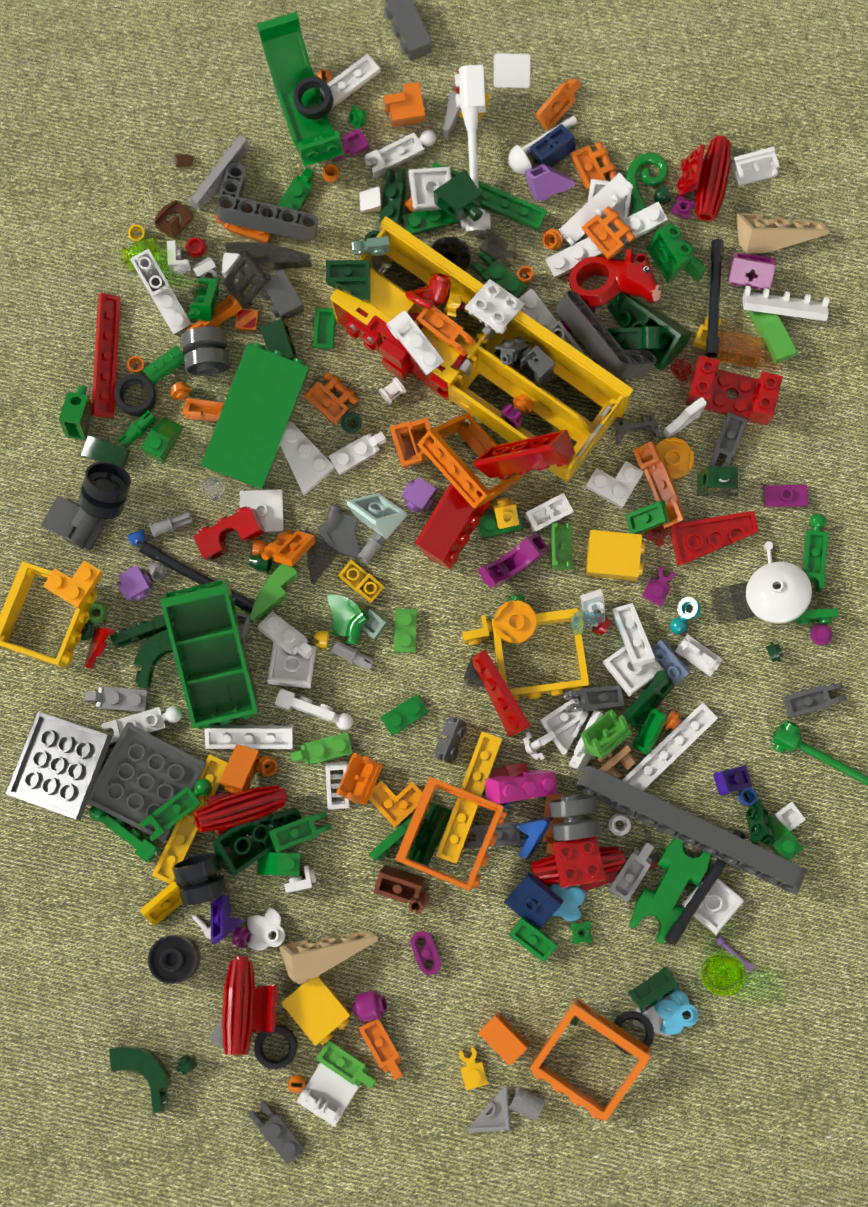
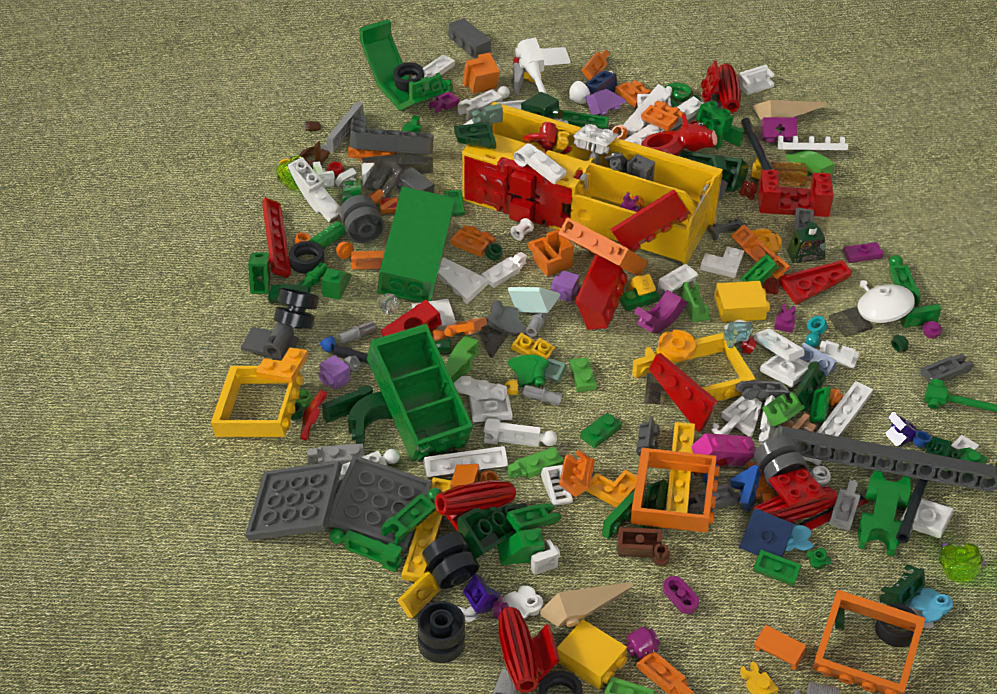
camera: 15 degrees left, 35 degrees down
orange hinge [322,164,339,183] -> none
orange hinge [416,305,476,357] -> none
white tile [663,397,707,438] -> none

